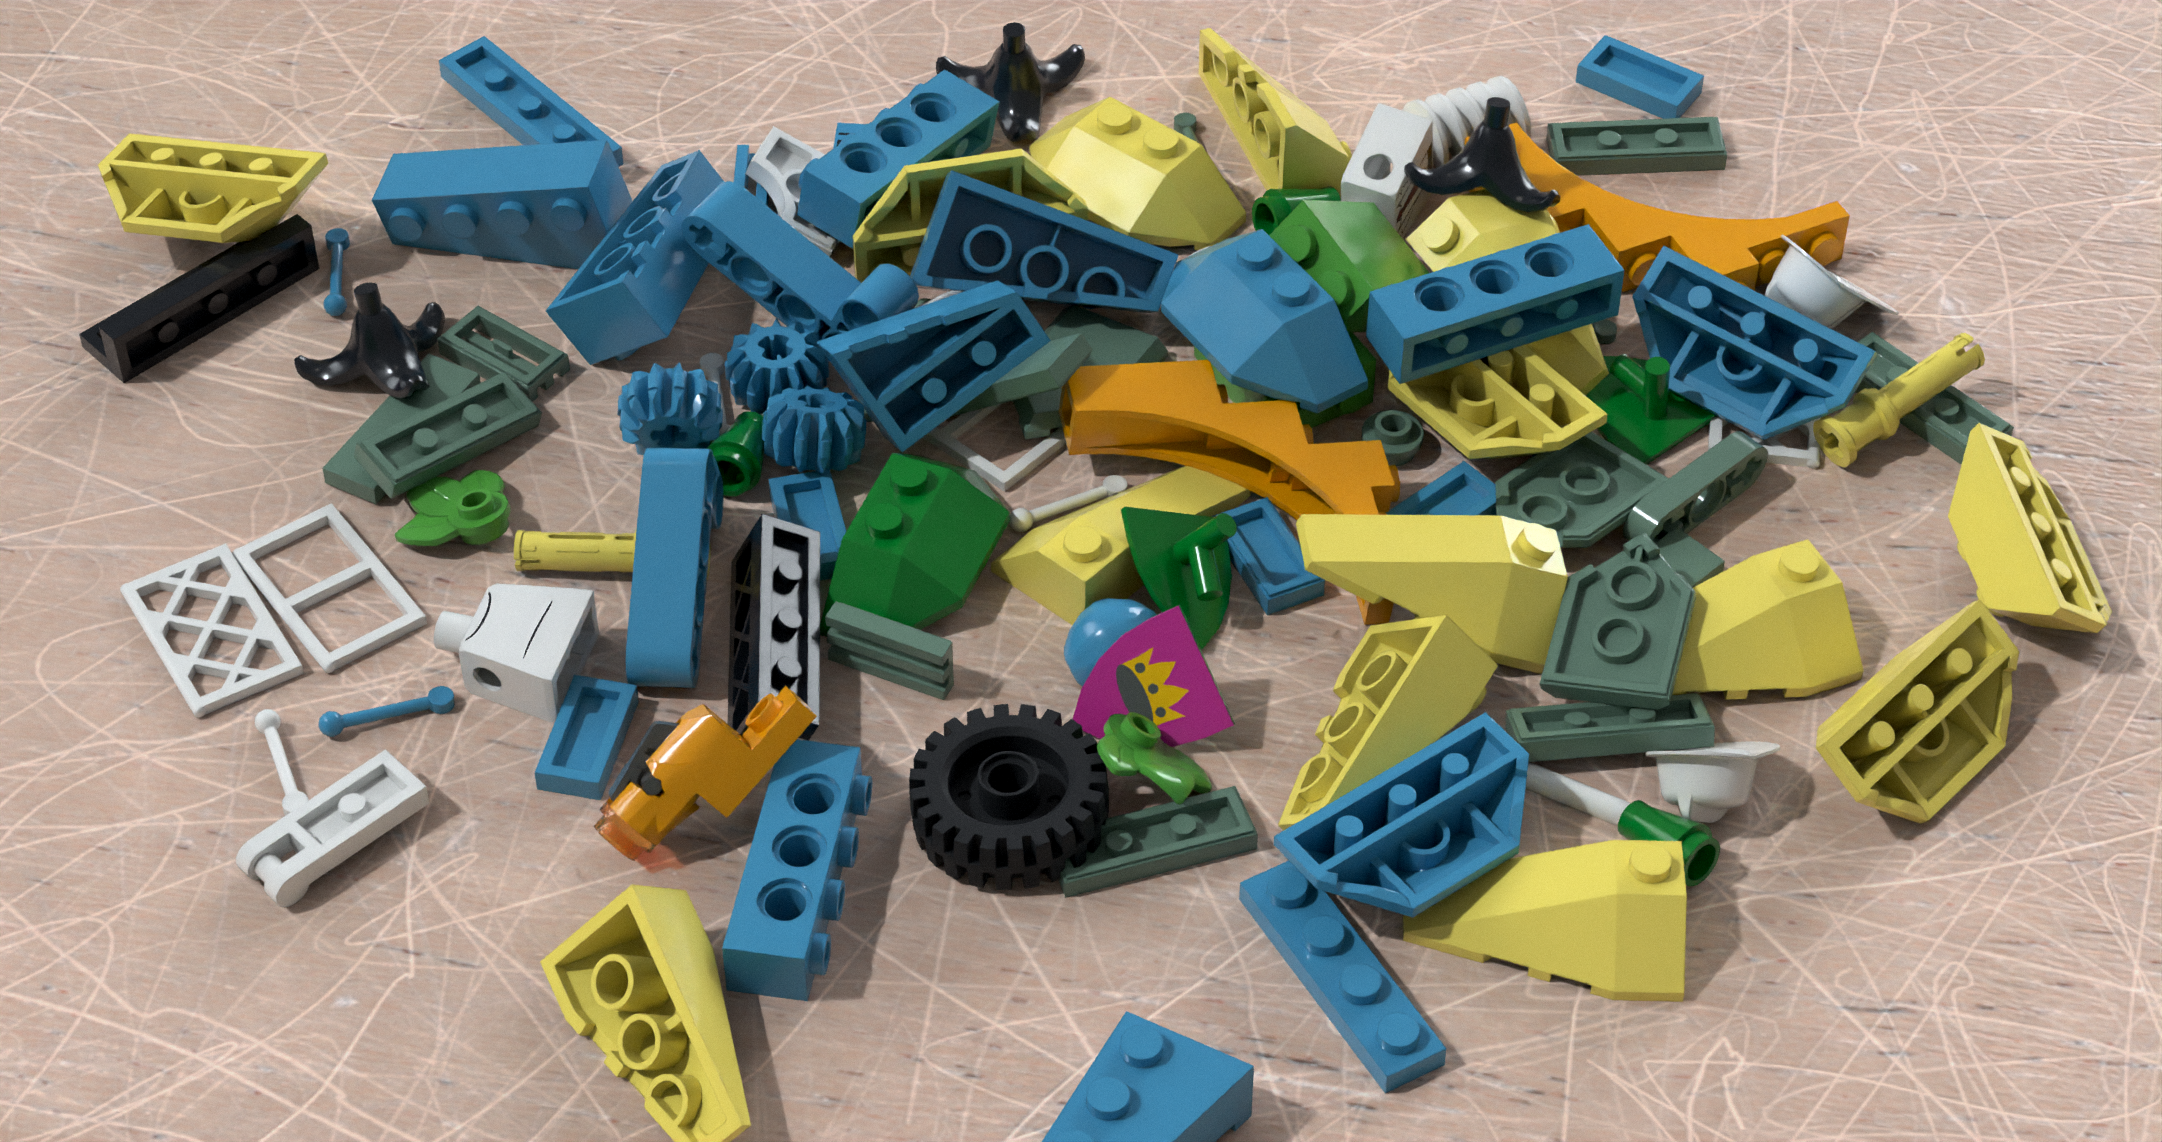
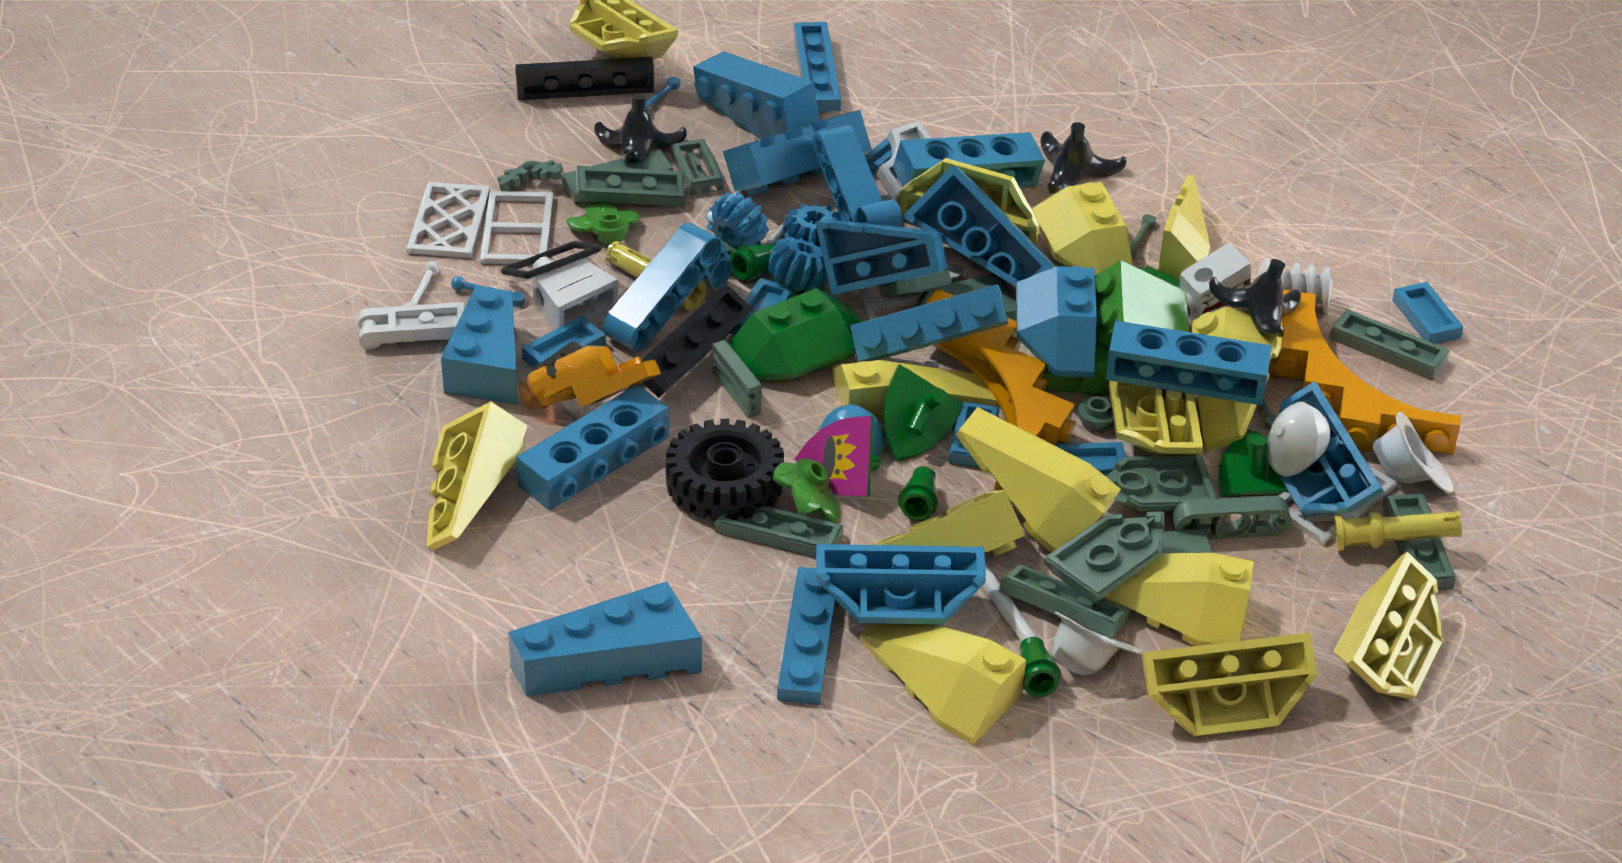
camera: 35 degrees right, 5 degrees down
none -> dark azure wedge [441,286,518,405]
none -> sand green animal [497,160,563,191]
none -> black piece [501,241,602,279]
none -> dark azure plate [850,284,1008,362]
none -> green cone [898,466,938,521]
none -> white hat [1266,402,1330,477]

